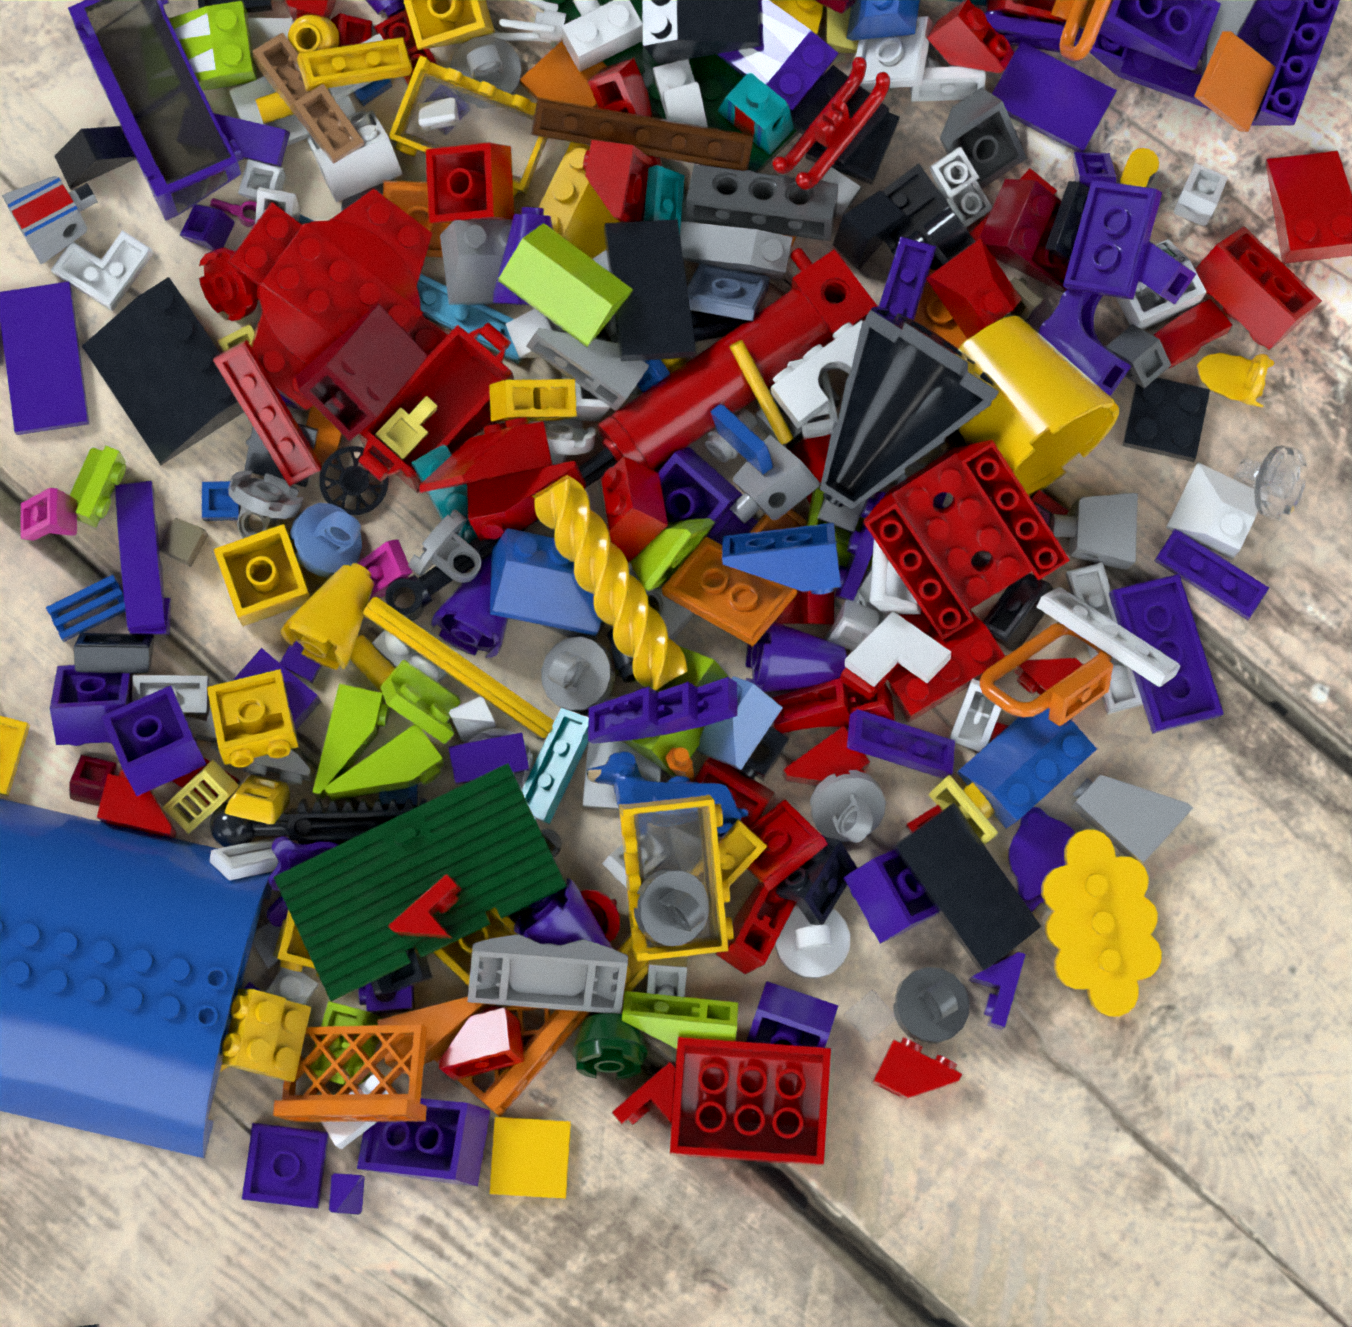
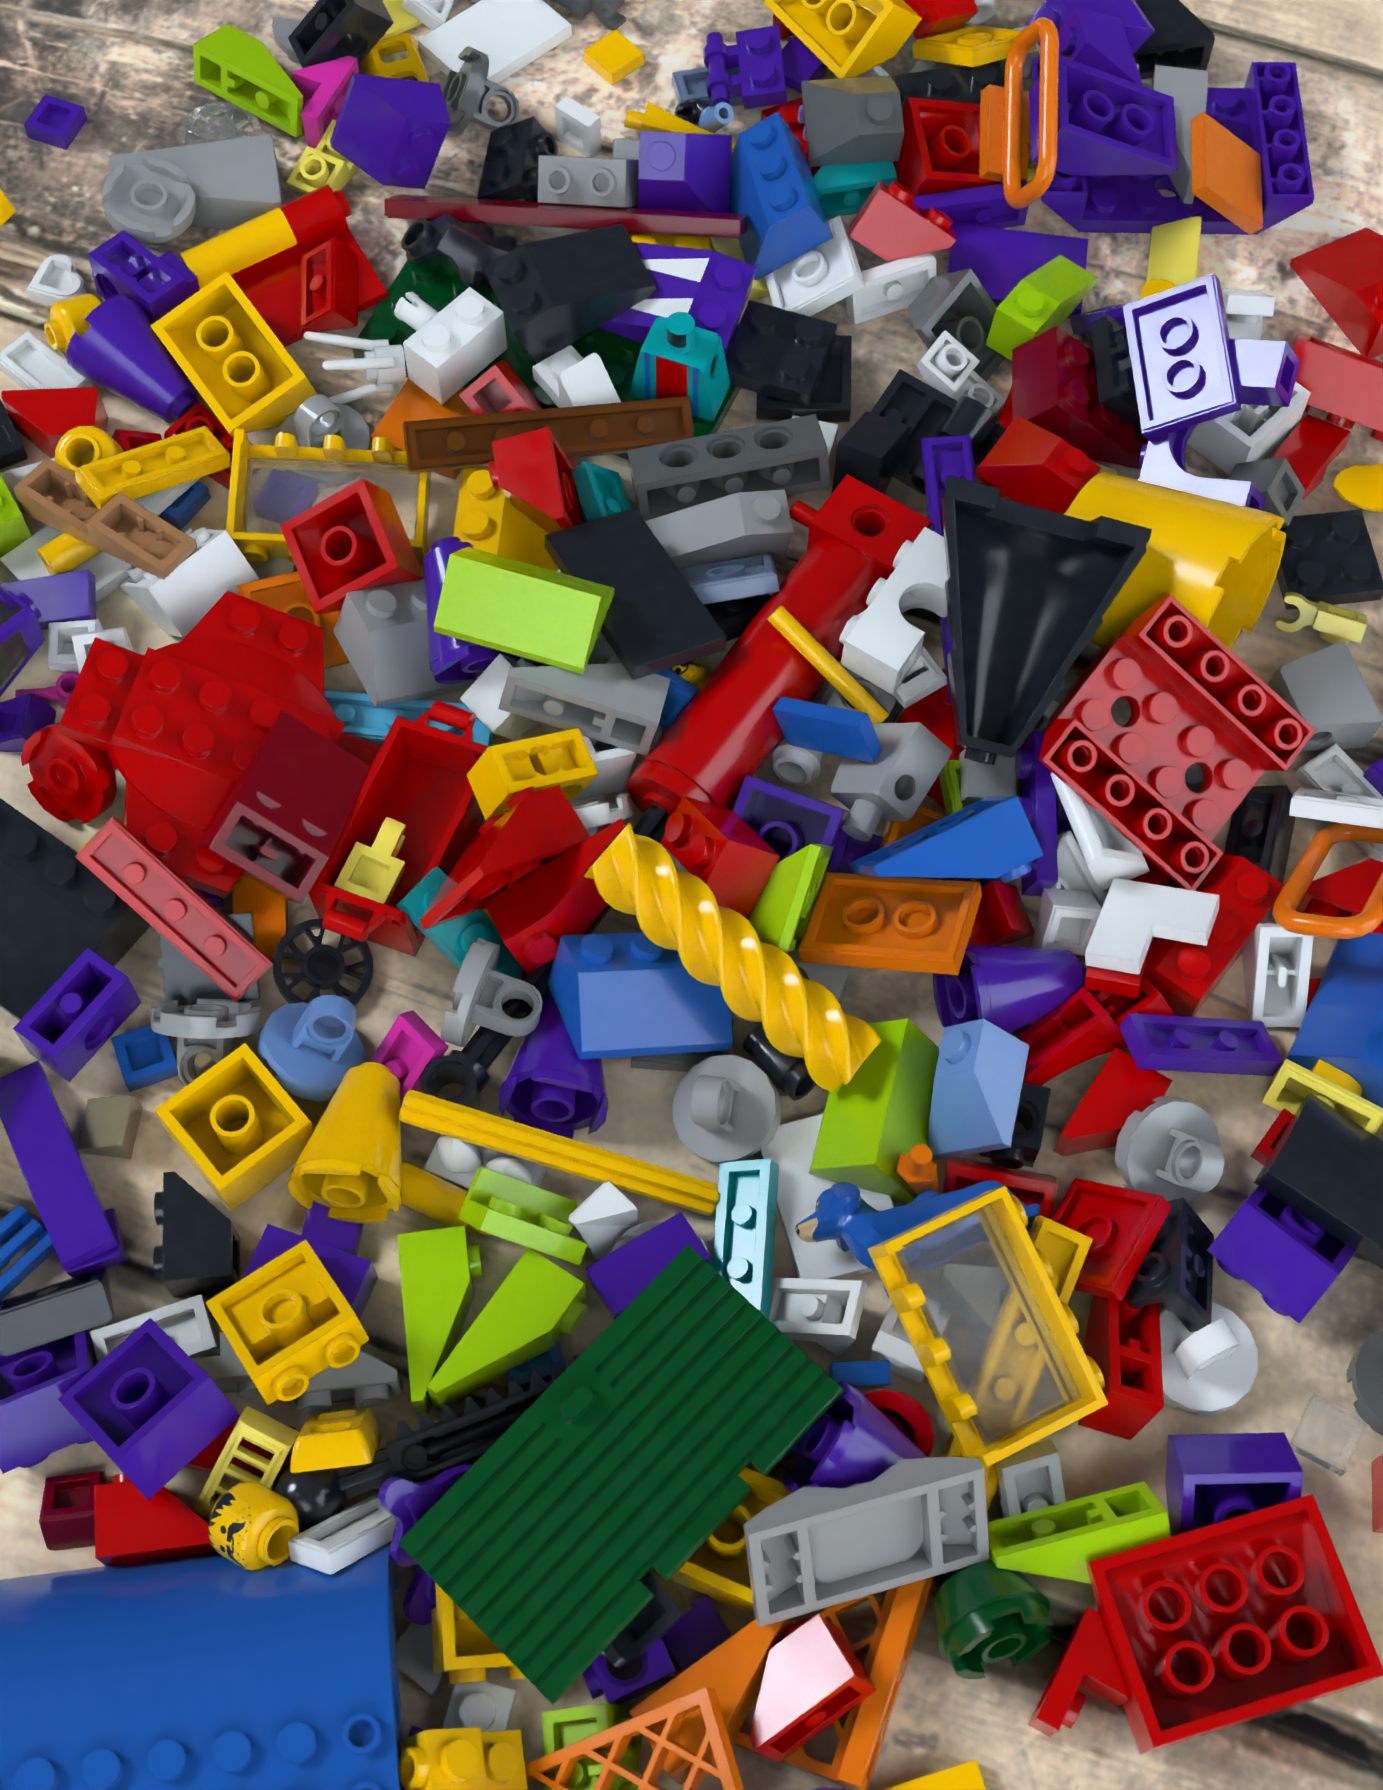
camera: 20 degrees left, 15 degrees down
red slope [388,874,462,938] -> none
white slope [418,97,460,131] -> none
dark purple slope [588,677,738,744] -> none
dark grey tile [634,869,709,946] -> none
red piece [772,57,890,190] -> none
none -> dark purple brick [13,948,141,1082]
none -> black slope [153,1172,241,1297]
none -> yellow head [208,1481,299,1571]
none -> dark purple tile [662,1594,731,1673]
none -> white slope [769,1277,868,1356]
none -> blue tile [828,1361,891,1389]
none -> lime slope [986,255,1098,361]
none -> light yellow slope [1146,216,1202,286]
none -> light yellow plate [1275,592,1367,645]

